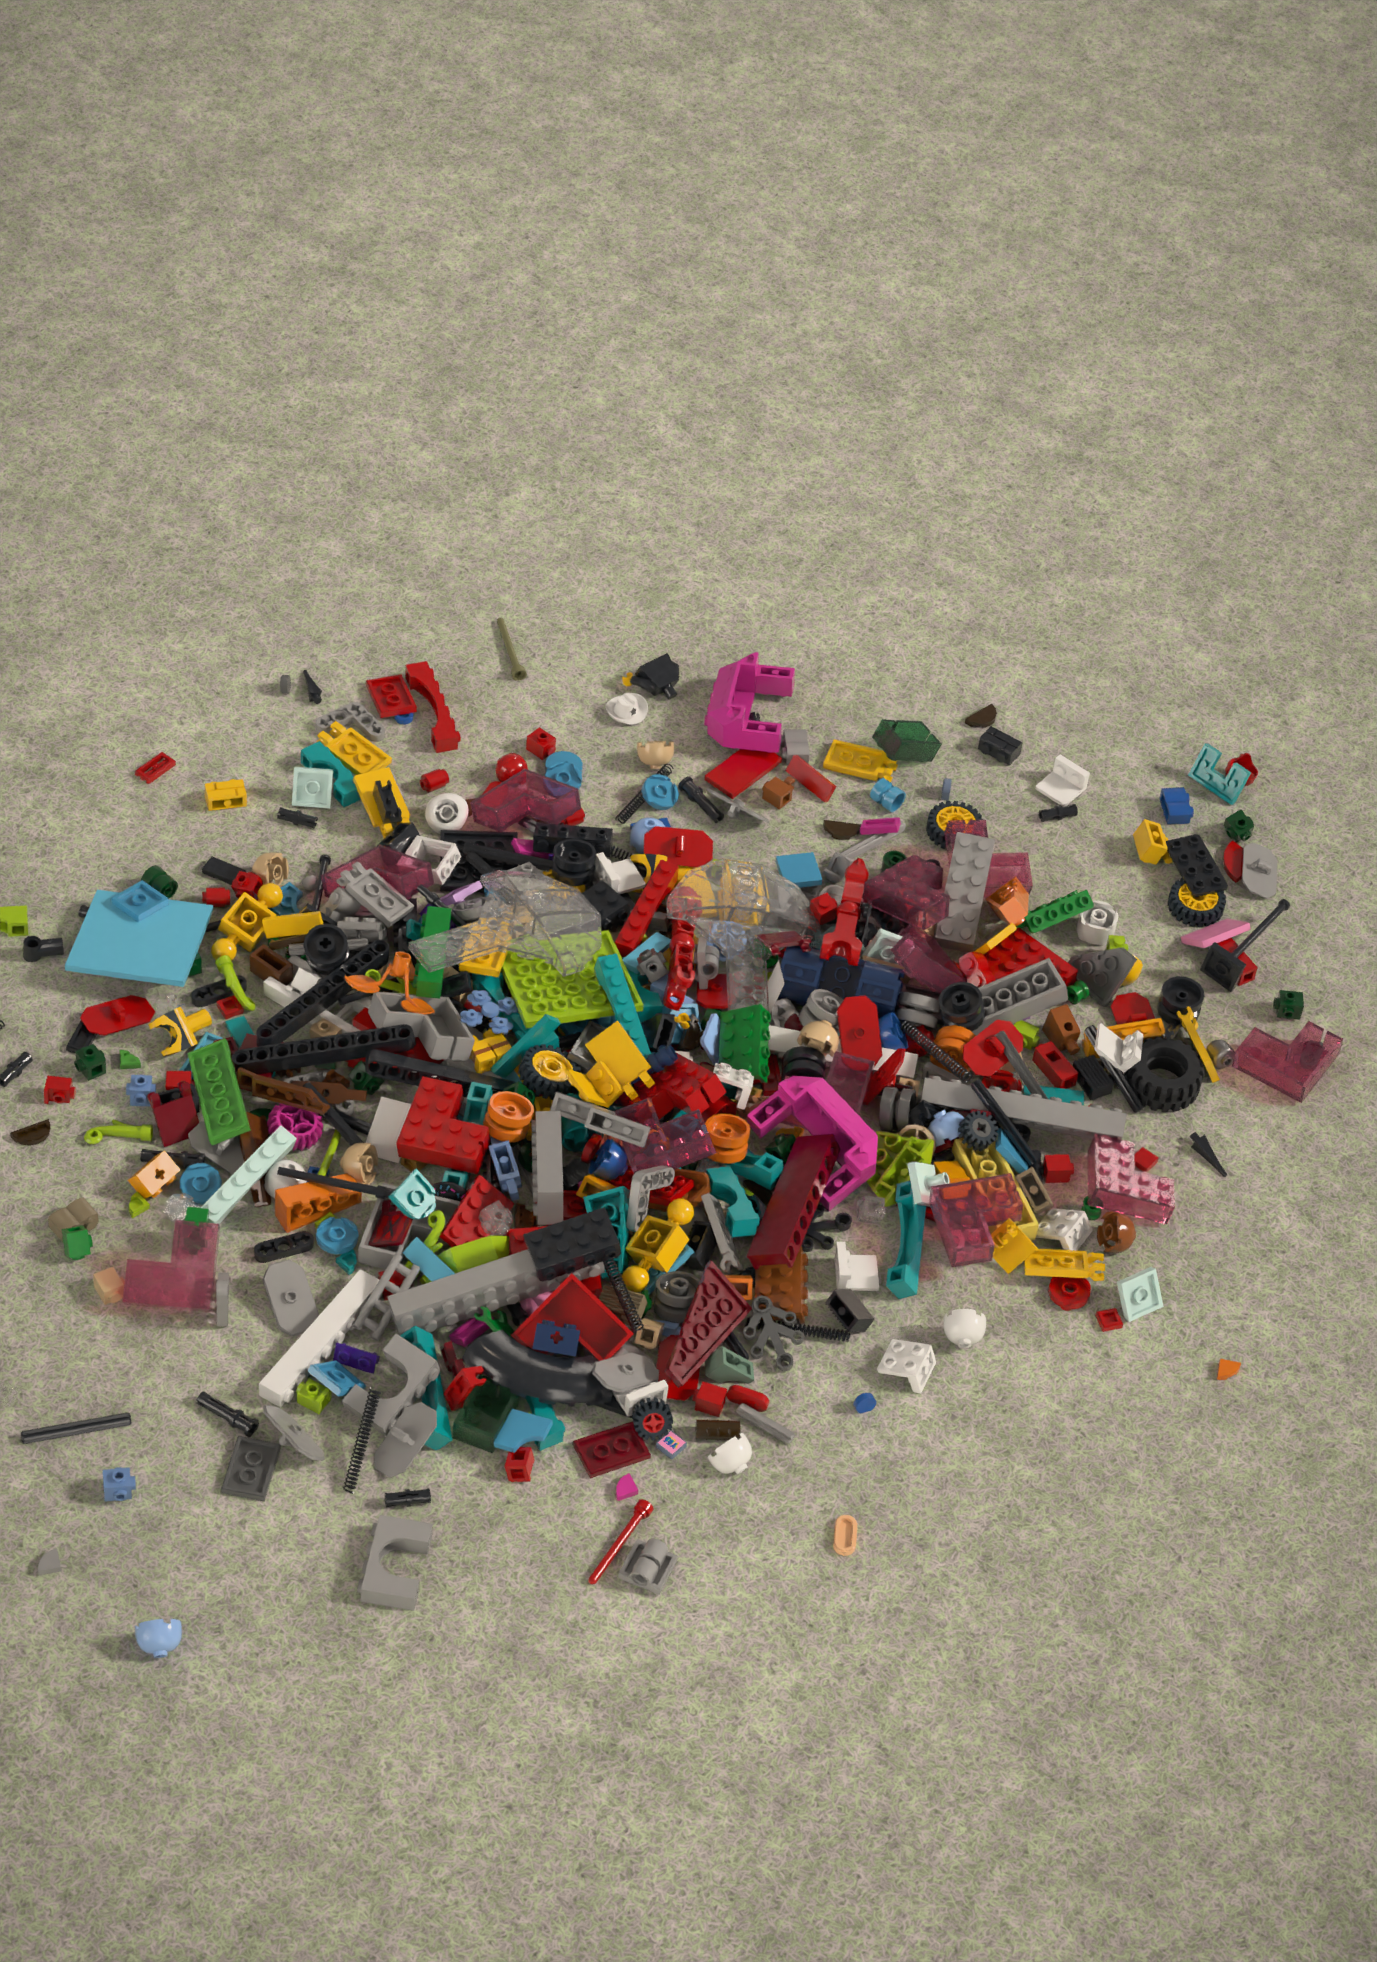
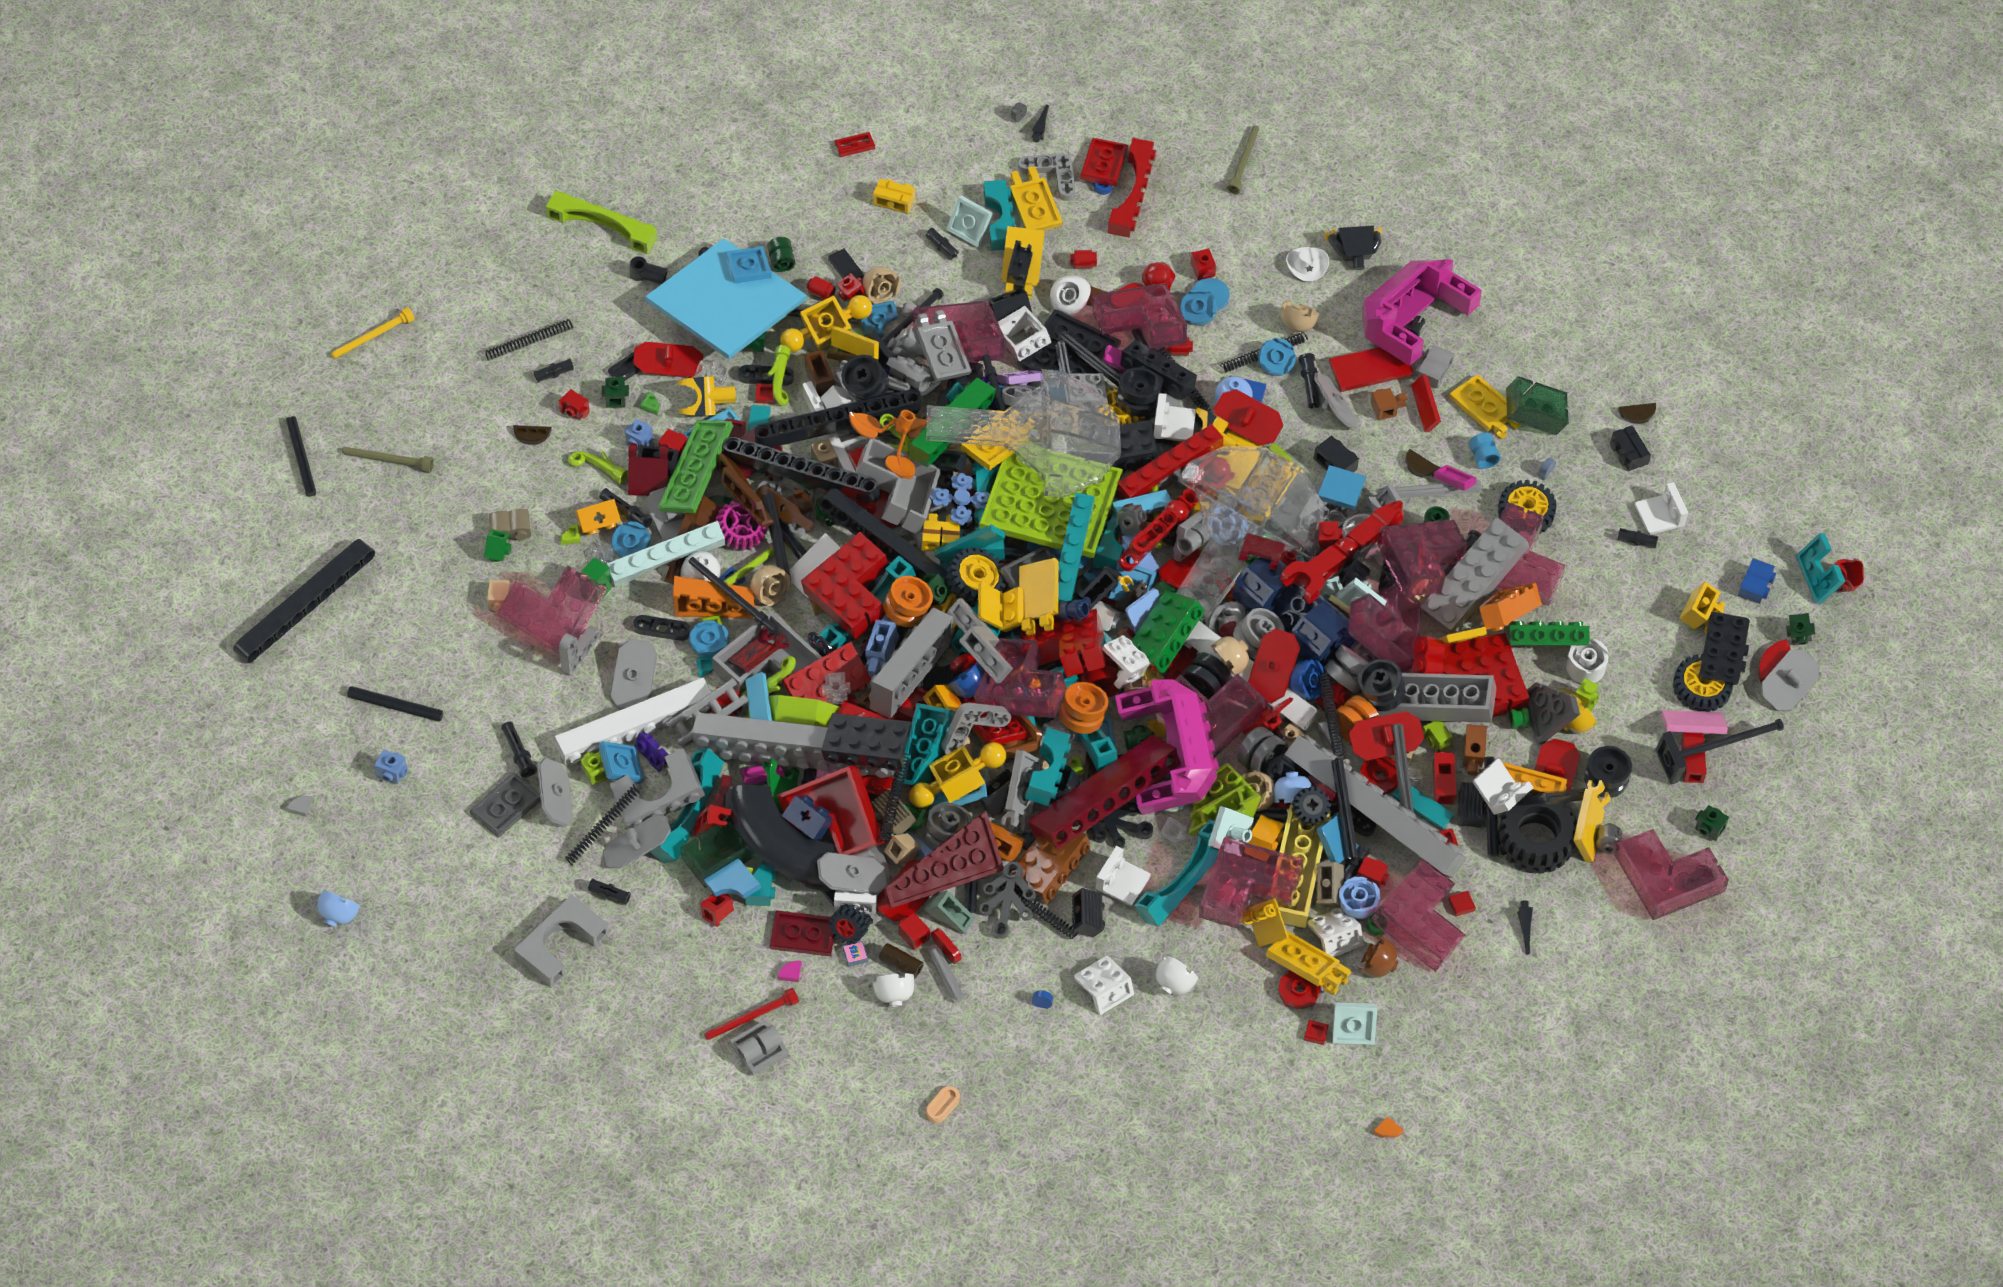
camera: 35 degrees right, 10 degrees up
tile [388,1168,436,1220] -> none
none -> black brick [1313,435,1359,472]
none -> light blue cylinder [1339,877,1380,919]

